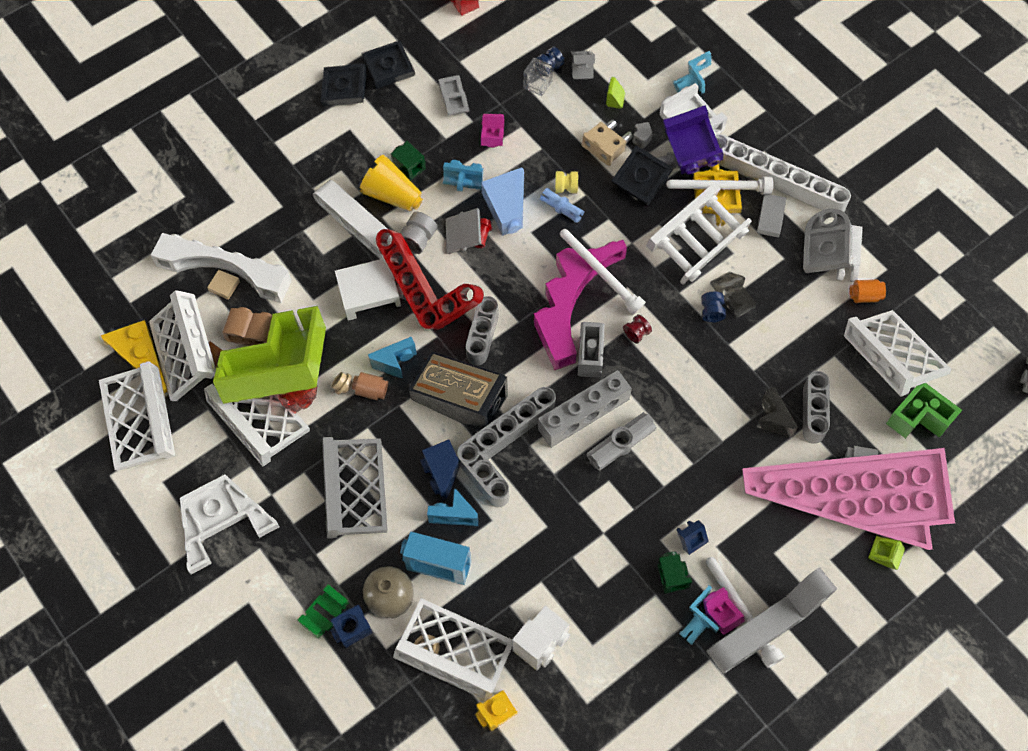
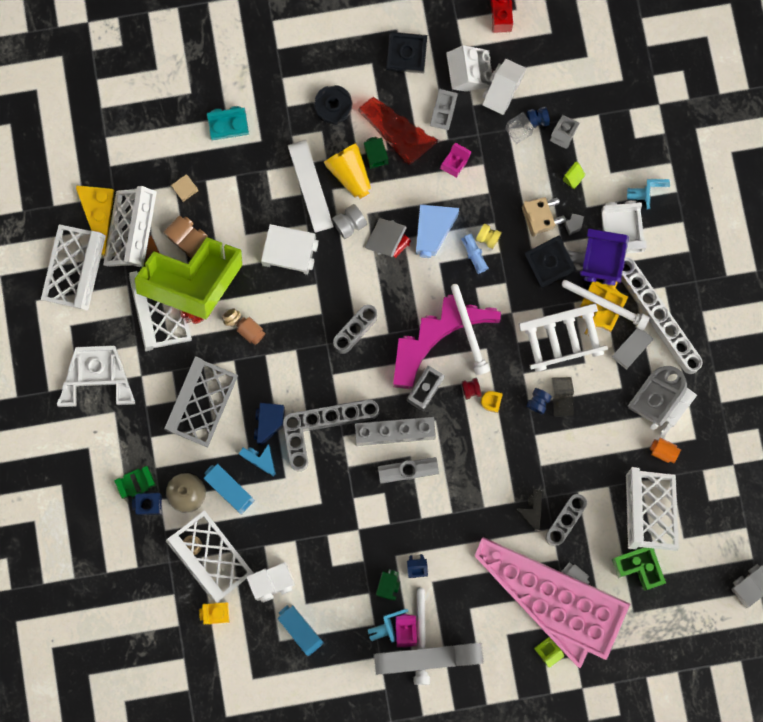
camera: 30 degrees right, 15 degrees up
white arch [151,233,292,303] -> none
black plate [321,63,367,106] -> none
dark azure slope [368,337,417,378] -> none
red beam [376,229,484,330] -> none
slope [408,352,508,432] -> none
dark azure hips [443,160,484,192] -> none
none -> teal bracket [207,106,249,141]
none -> dark azure slope [277,605,324,656]
none -> black plate [315,85,353,125]
none -> clear red wing [358,97,438,165]
none -> white slope [447,45,492,91]
none -> yellow tile [481,391,502,413]
none -> white brick [483,59,527,115]

